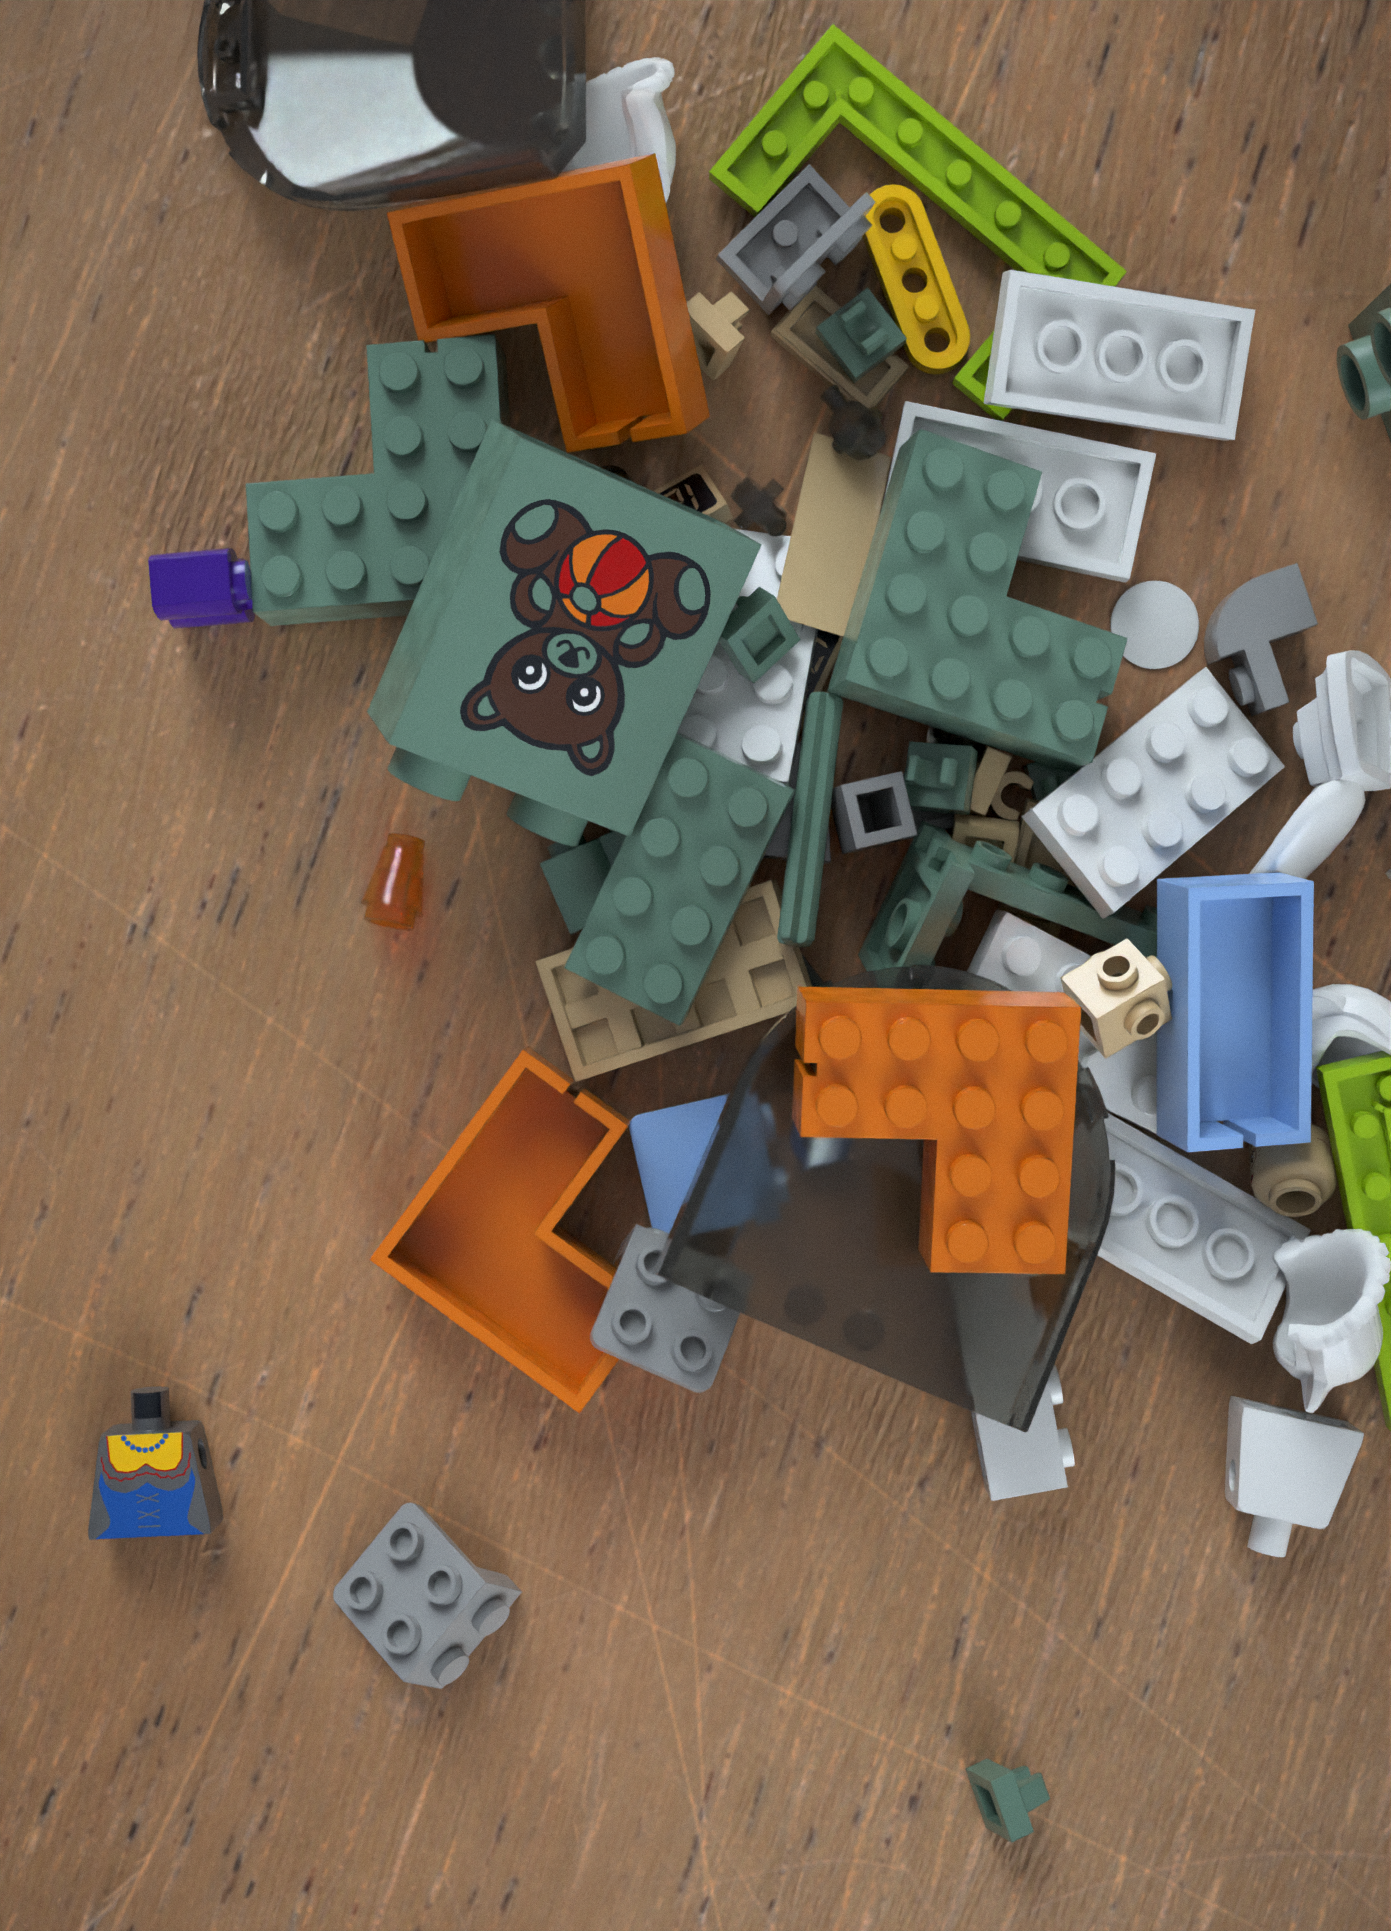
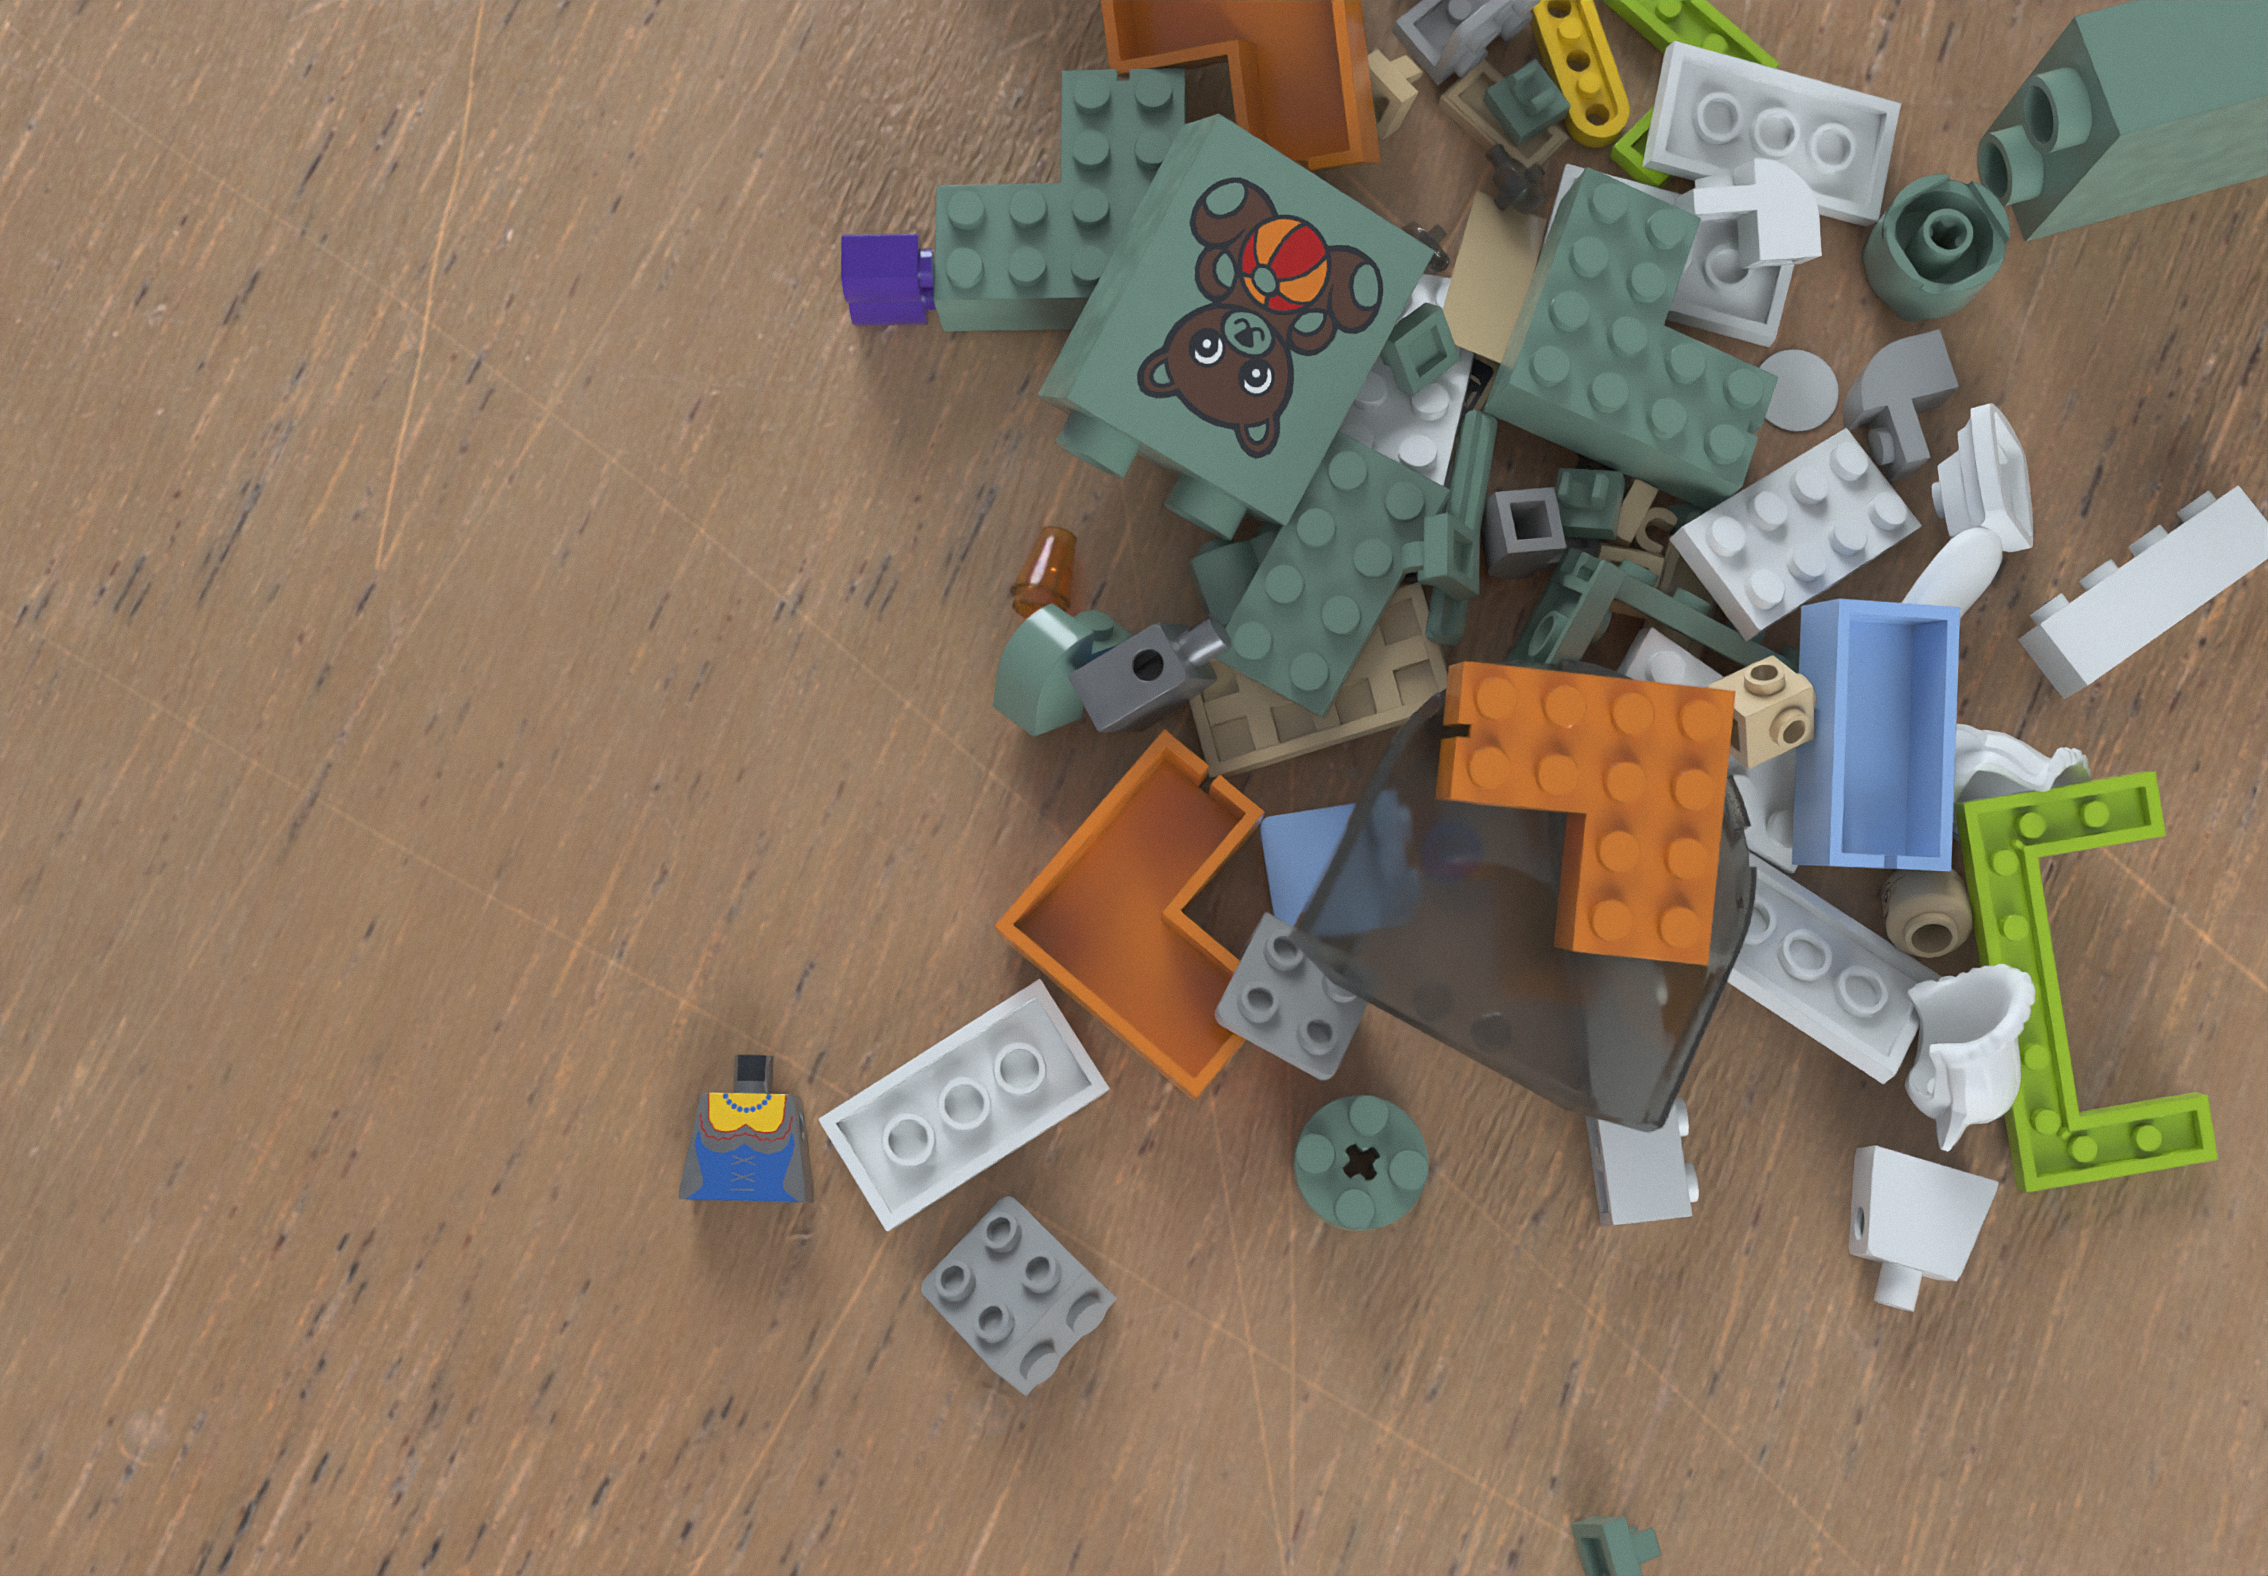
camera: 10 degrees right, 10 degrees down
none -> white plate [818,979,1110,1232]
none -> sand green brick [993,603,1135,737]
none -> flat silver torso [1068,614,1232,732]
none -> sand green brick [1292,1095,1429,1231]
none -> sand green tile [1401,512,1479,601]
none -> white brick [1675,158,1822,269]
none -> sand green brick [1862,174,2010,322]

